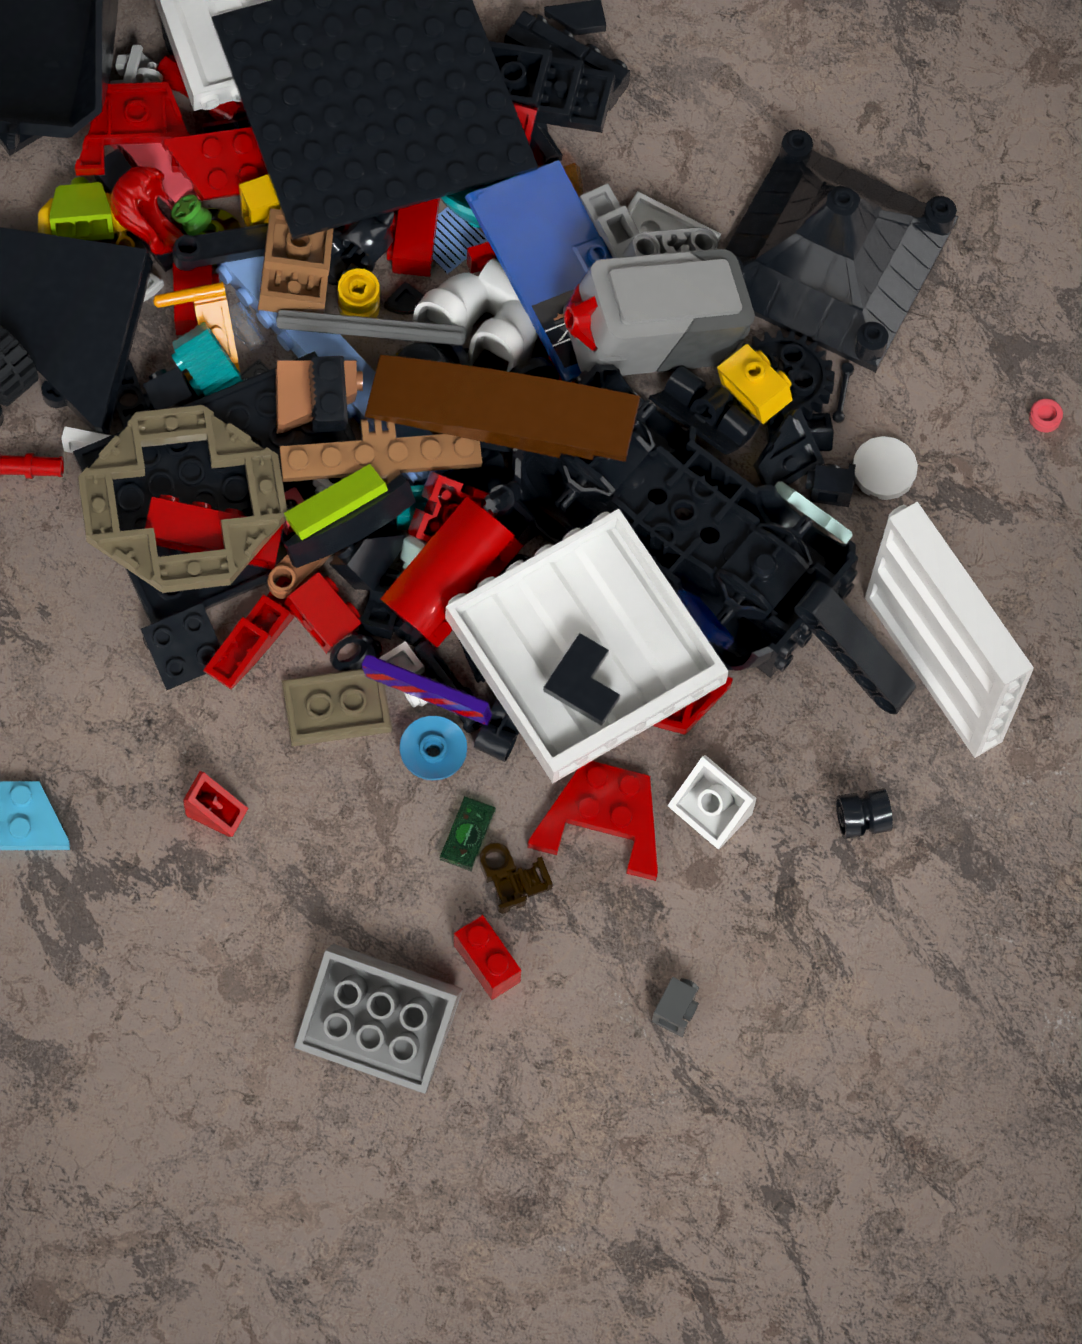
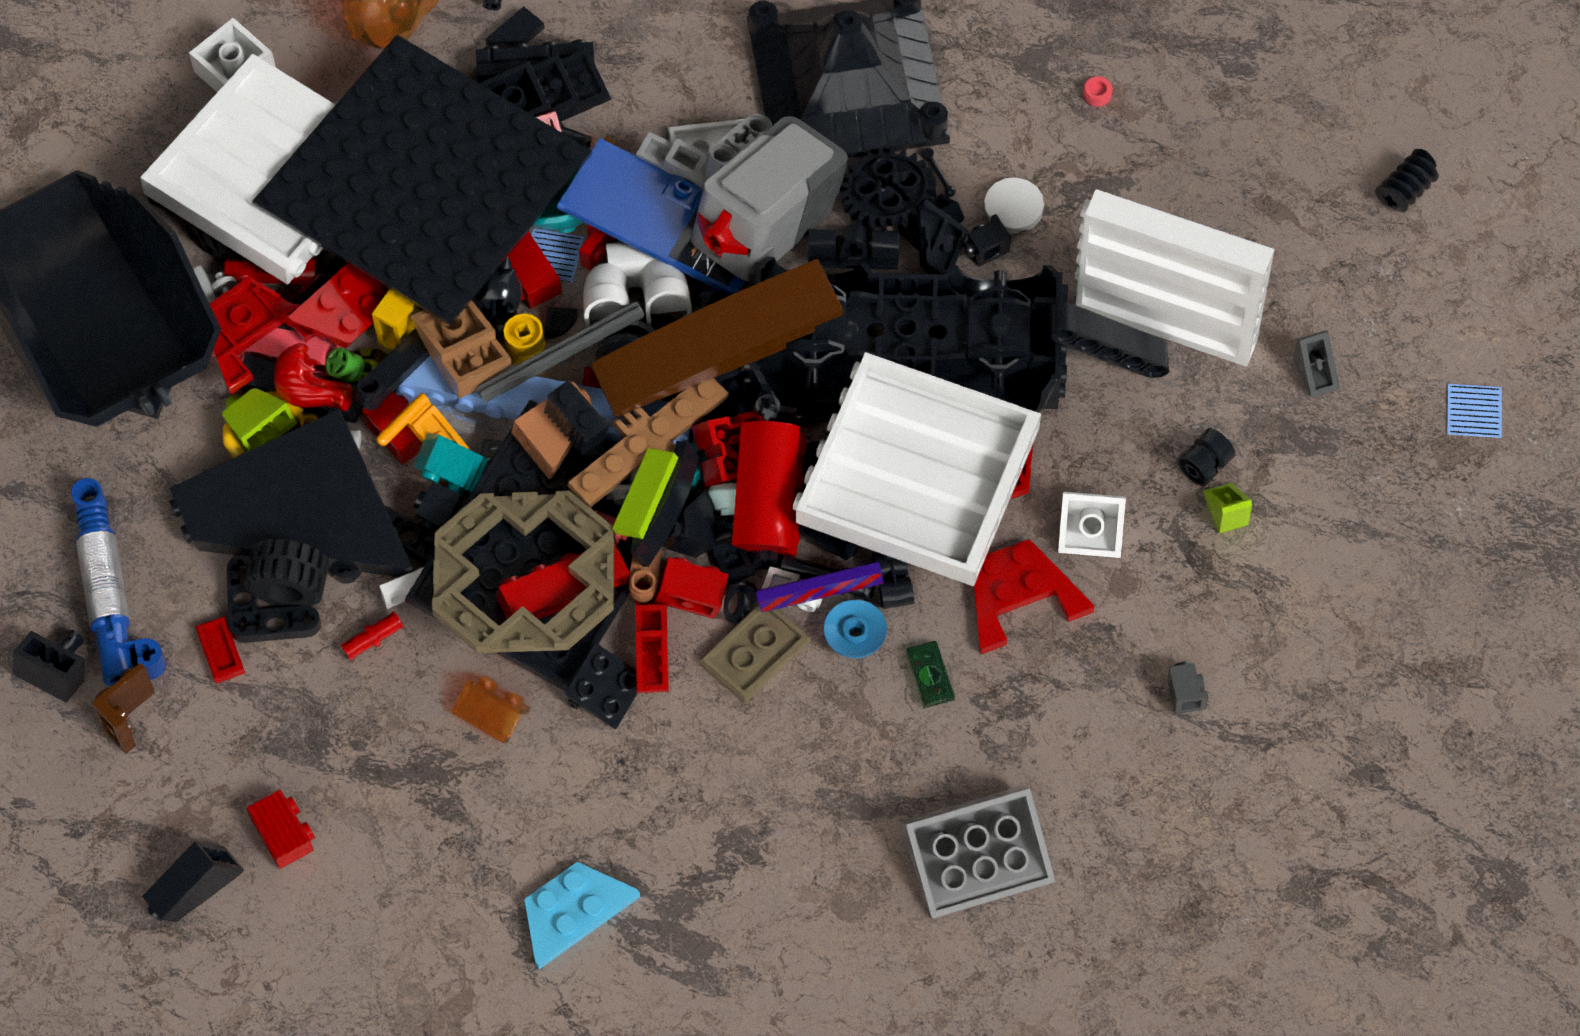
camera: 30 degrees left, 5 degrees down
red slope [183,771,249,837] -> none
red brick [454,915,522,1000] -> none
dark brown piece [480,843,553,914] -> none
black tile [543,633,620,726] -> none
clear blue tile [676,590,734,649] -> none
yellow brick [717,344,793,424] -> none
light aqua tile [775,481,853,544] -> none
none -> clear orange bracket [451,676,531,743]
none -> lime slope [1203,482,1252,534]
none -> dark grey slope [1293,330,1340,397]

